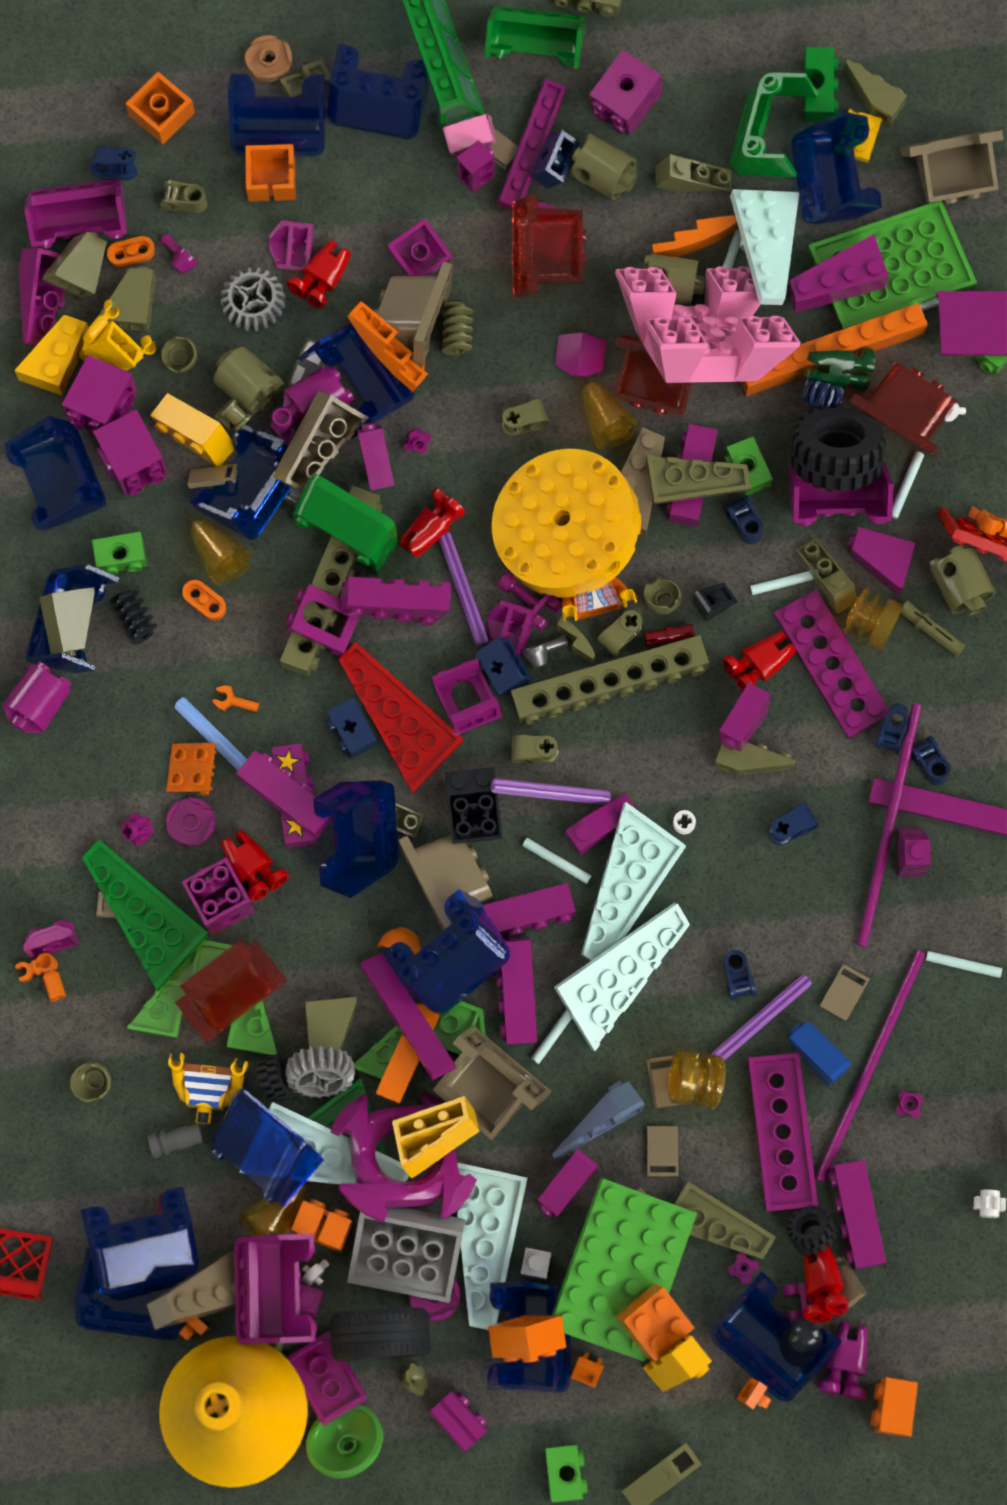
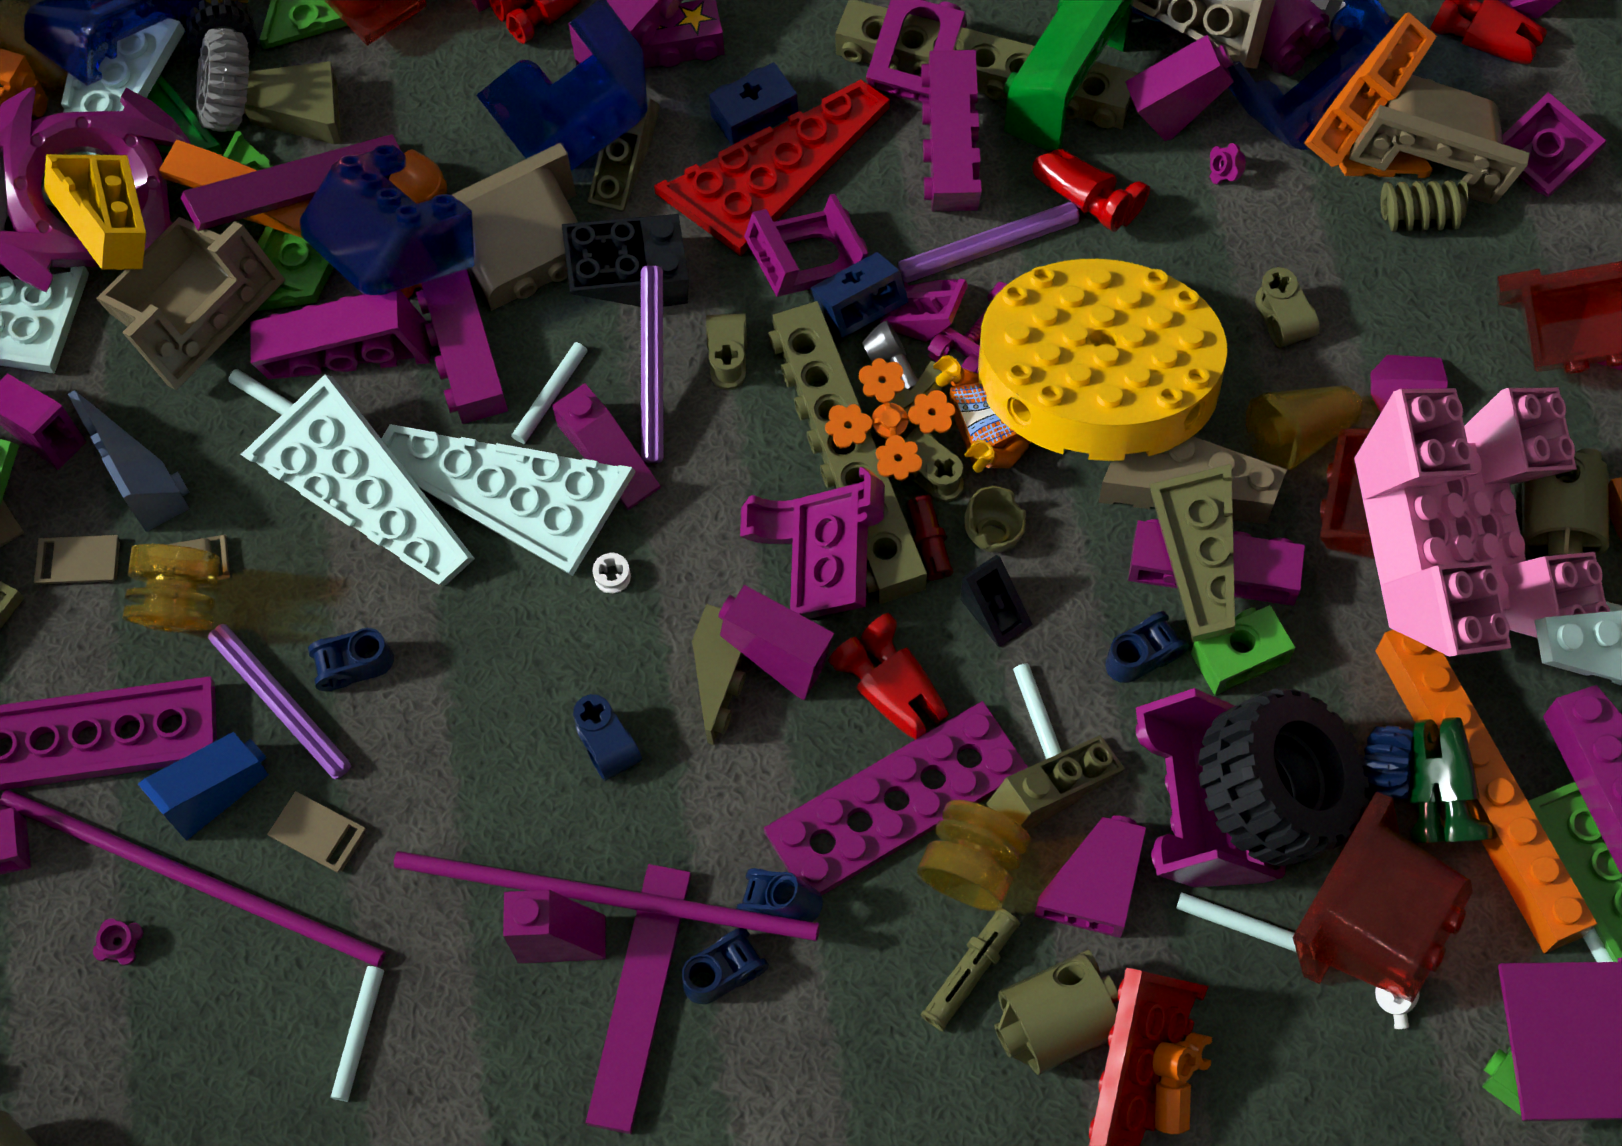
camera: 90 degrees right, 10 degrees down
none -> magenta piece [740,467,885,619]
none -> orange plant [825,358,955,481]

